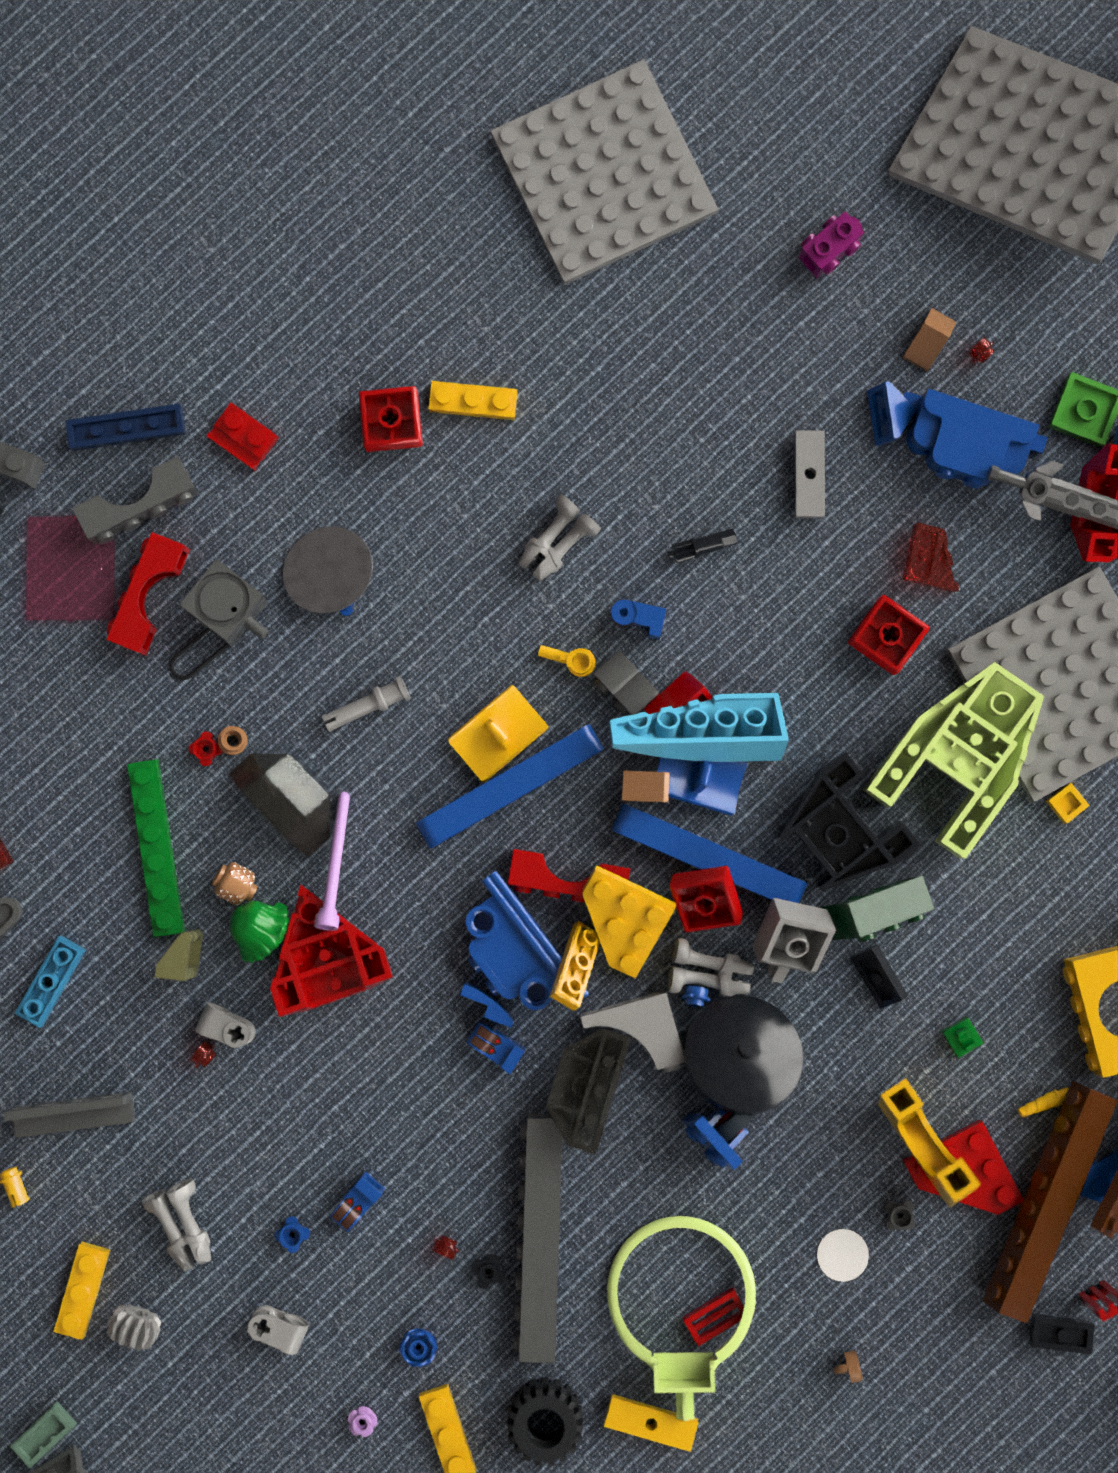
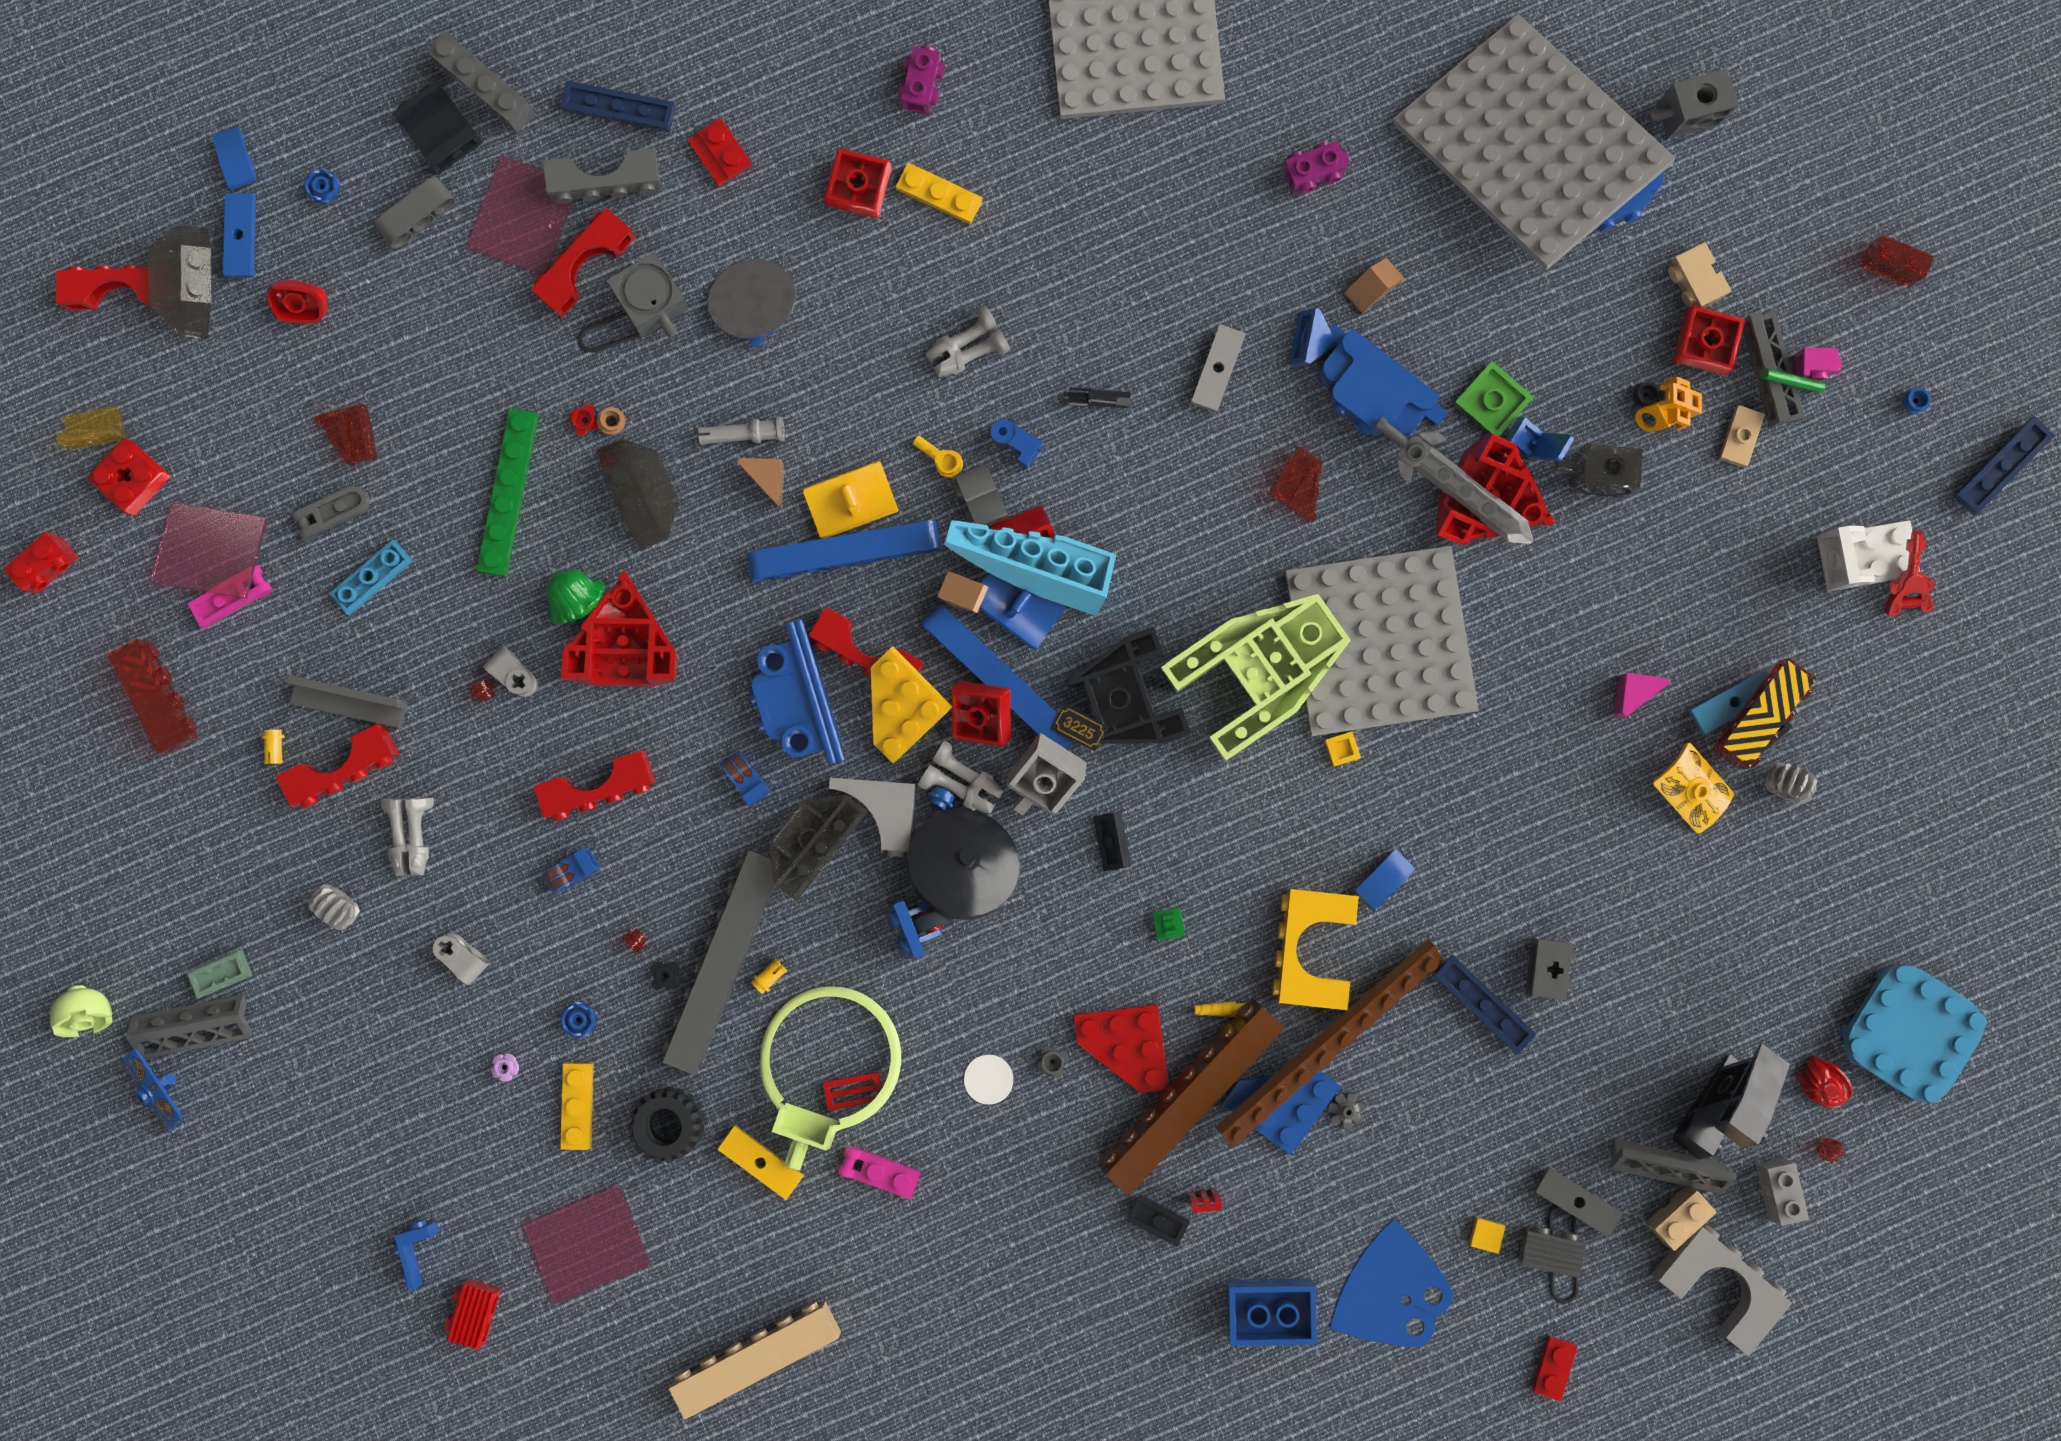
camera: 25 degrees right, 0 degrees up
yellow plate [54,1242,110,1340] -> none
olive tile [154,929,203,981] -> none
medium nougat head [211,862,258,905] -> none
blue plate [275,1216,310,1253] -> none
lavender piece [314,792,350,931] -> none
blue slope [460,982,514,1028] -> none
yellow tile [550,921,600,1011] -> none
wedge [821,875,934,942] -> none
medium nougat tile [833,1350,863,1383] -> none
red brick [848,595,930,675] -> none
yellow arch [878,1078,980,1208] -> none
clear red plate [968,336,995,363] -> none
none -> red arch [276,724,400,809]
none -> red arch [533,750,656,822]
none -> medium nougat slope [737,458,784,507]
none -> yellow pin [751,958,787,994]
none -> dark pink plate [837,1145,921,1200]
none -> magenta brick [898,46,945,115]
none -> black sticker [1051,704,1108,751]

